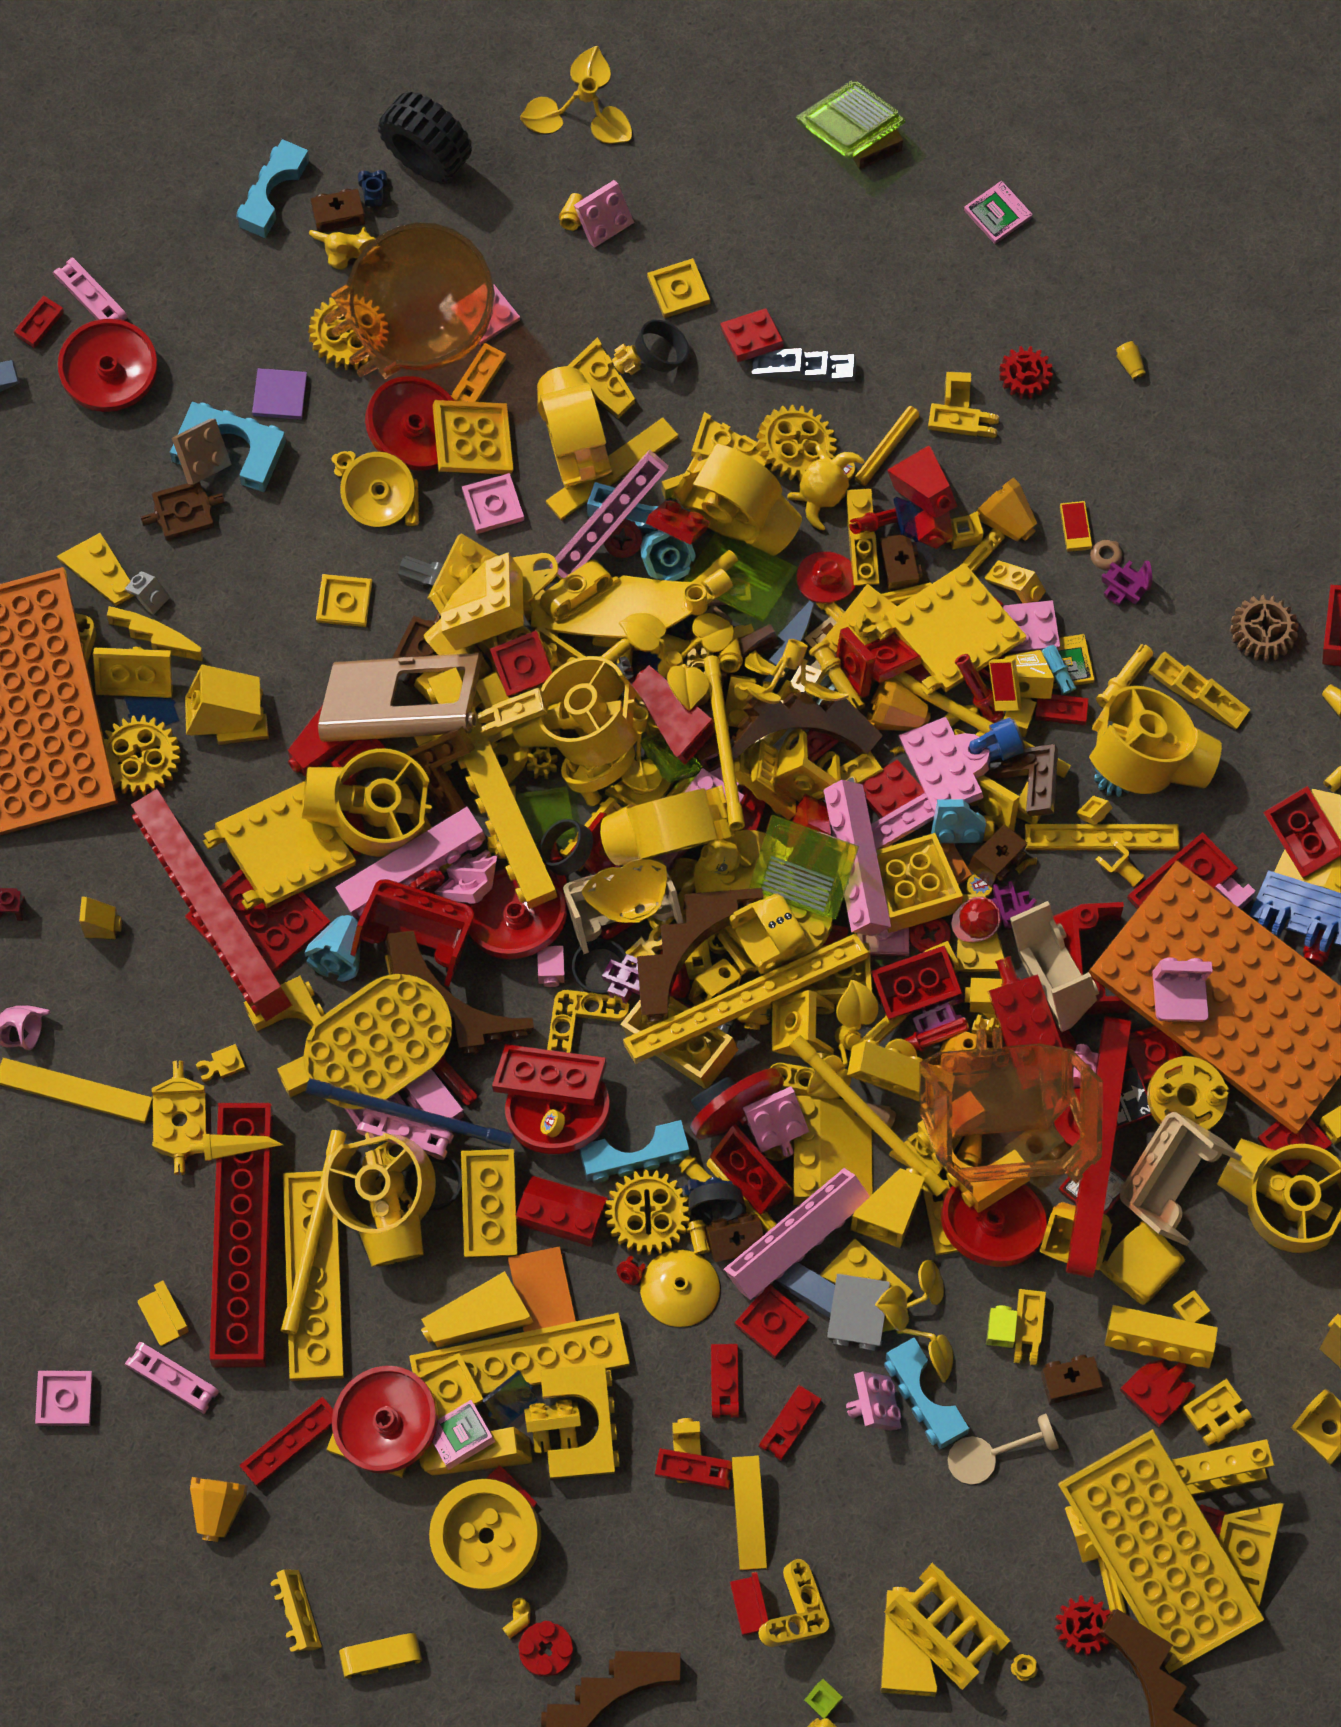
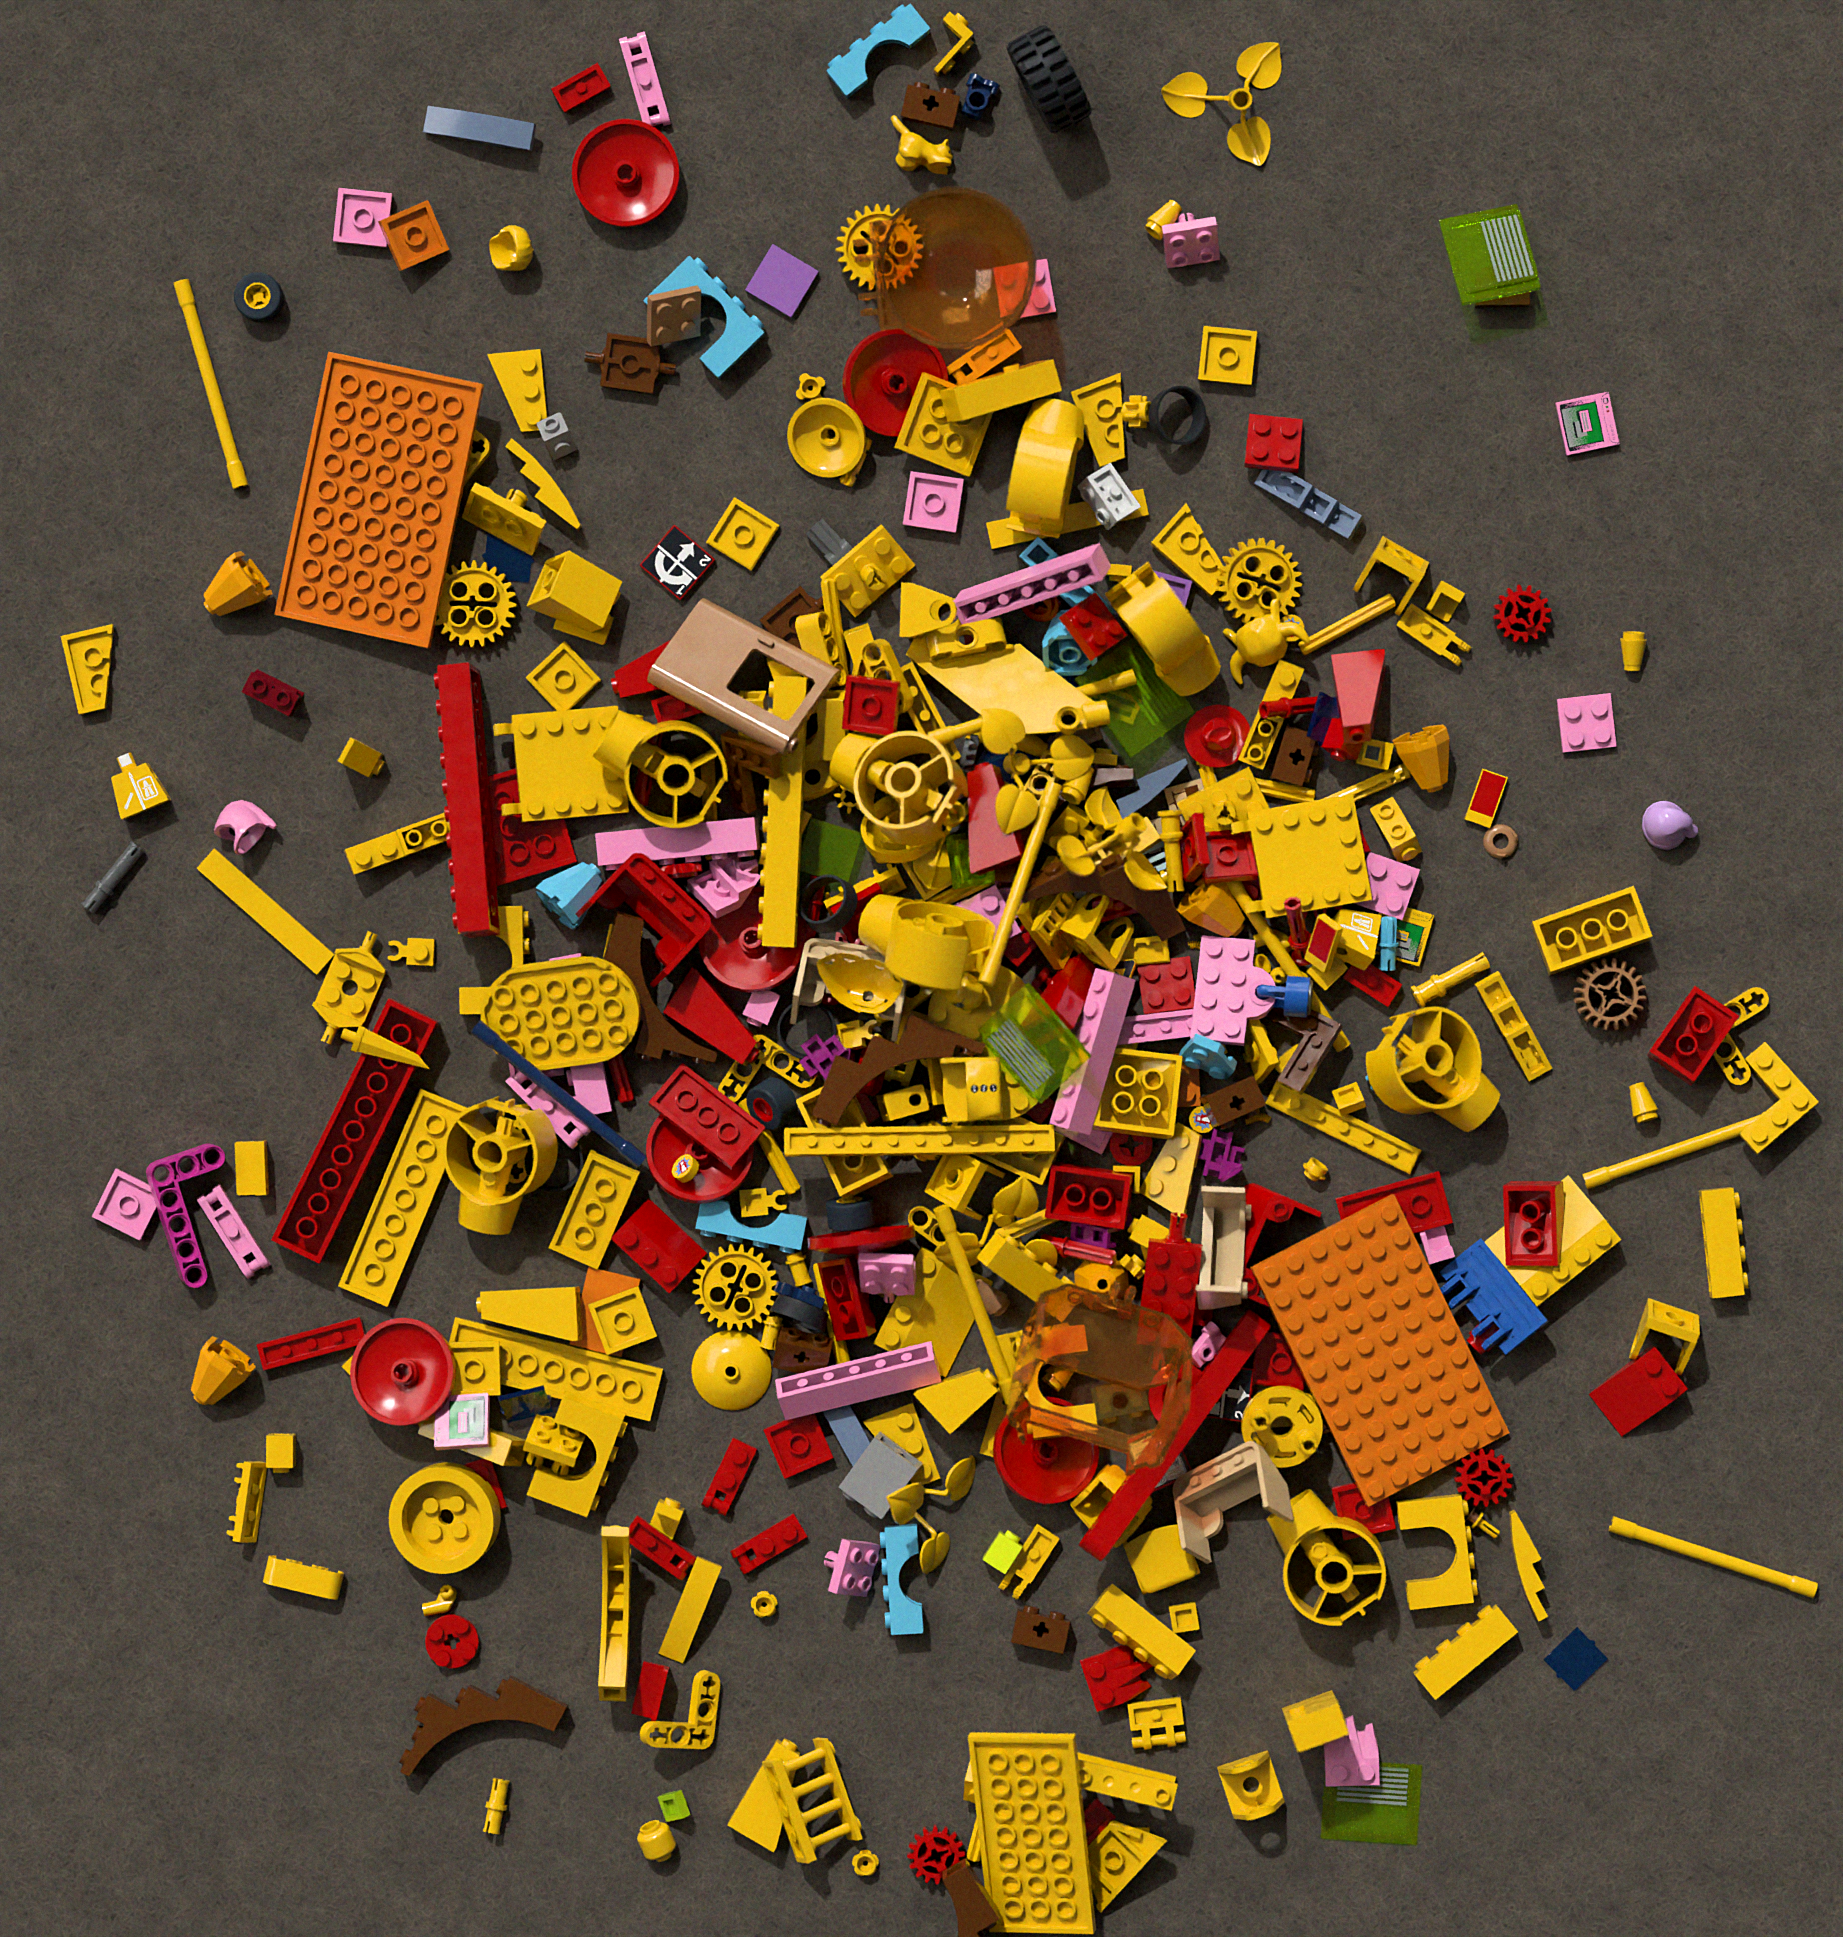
camera: 30 degrees right, 20 degrees up
yellow piece [281,1130,347,1335] -> none
yellow slope [441,552,524,651] -> none
yellow hinge [476,688,547,737] -> none
red plate [616,1256,645,1285] -> none
tan piece [948,1414,1059,1485] -> none
red piece [951,896,1001,942] -> none
yellow tile [983,815,994,841] -> none
yellow piece [1095,839,1144,887] -> none
magenta piece [1102,560,1152,606] -> none
bright pink bracket [1153,958,1212,1022] -> none
none -> dark pink beam [146,1143,225,1288]
none -> yellow brick [266,1434,296,1473]
none -> yellow slope [344,813,450,875]
none -> yellow hair [489,225,534,271]
none -> yellow tile [526,641,601,711]
none -> yellow plate [588,1286,657,1355]
none -> yellow arch [598,1526,632,1702]
none -> tile [640,525,715,600]
none -> red slope [663,967,761,1067]
none -> yellow axle [739,1099,800,1195]
none -> yellow plate [739,1188,787,1217]
none -> black wheel [746,1078,798,1130]
none -> yellow plate [751,1591,777,1618]
none -> yellow bracket [934,12,974,76]
none -> yellow brick [939,359,1062,422]
none -> white bracket [1078,463,1141,530]
none -> yellow plate [1303,1157,1328,1182]
none -> yellow hose [1353,536,1429,616]
none -> yellow brick [1531,886,1652,976]
none -> bright pink plate [1556,693,1616,753]
none -> lavender piece [1642,801,1698,850]

